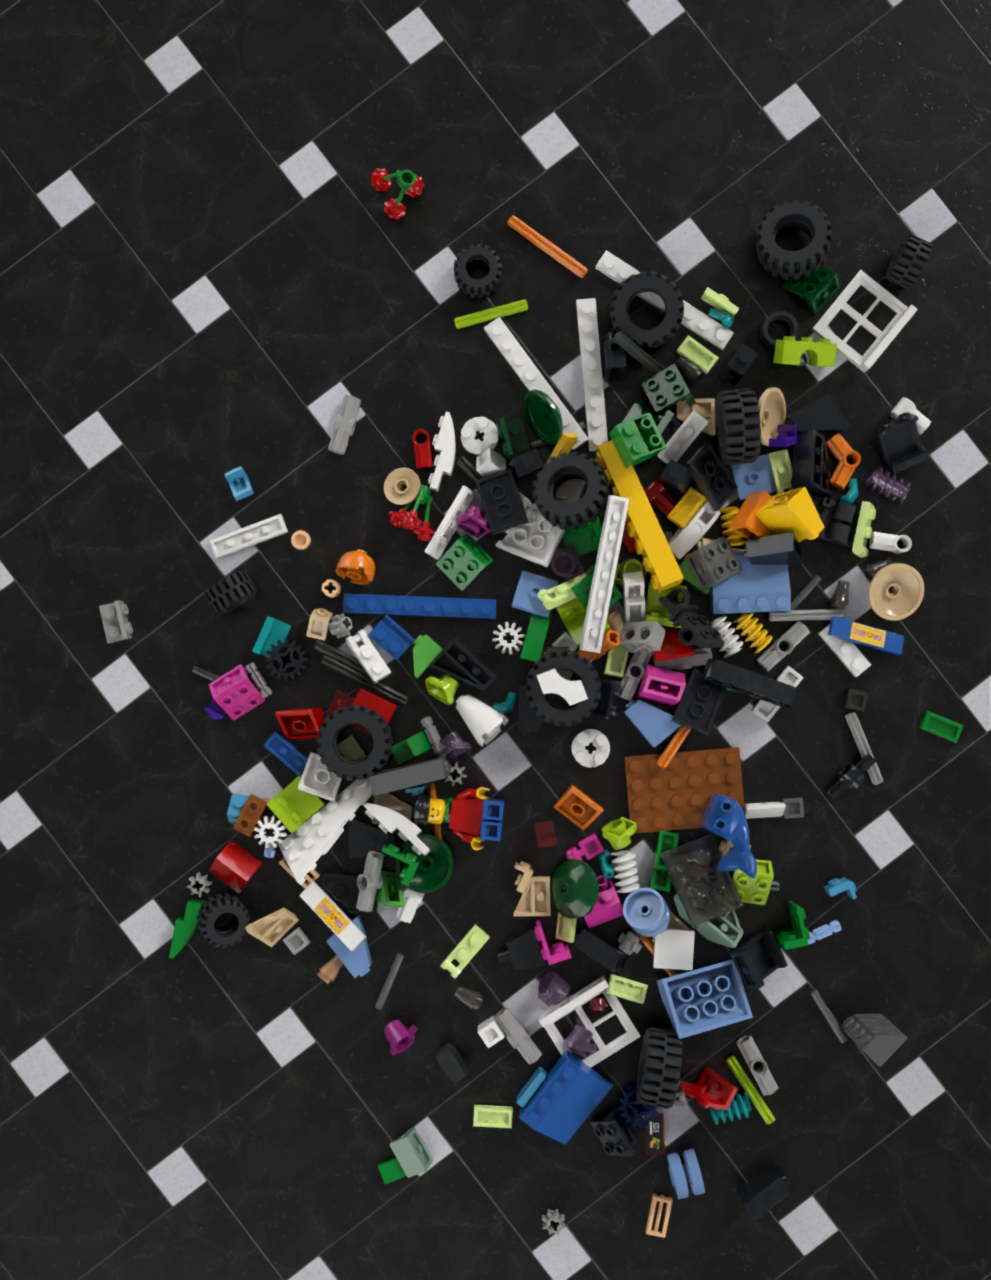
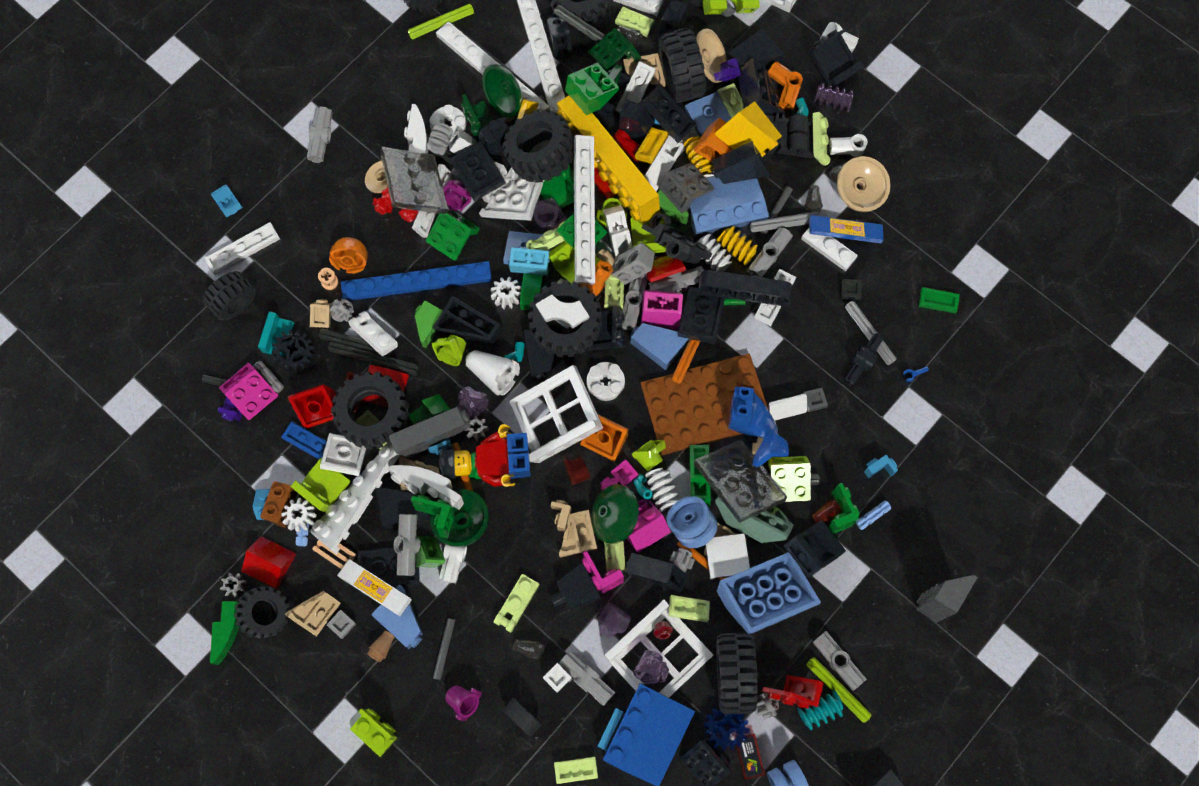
camera: 10 degrees left, 15 degrees down
light grey bracket [99,600,133,643] -> none
light nougat tile [291,530,311,550] -> none
blue plate [368,614,415,660] -> none
red piece [412,429,433,469] -> none
light grey axle [421,716,445,753] -> none
dark grey bar [810,989,847,1043] -> none
none -> lime bracket [350,708,398,757]
none -> clear smoke plate [380,147,448,214]
none -> light grey gear [427,123,453,155]
none -> medium azure hinge [509,247,550,276]
none -> white window [510,365,603,463]
none -> clear red cone [812,499,843,523]
none -> blue hand [903,366,929,382]

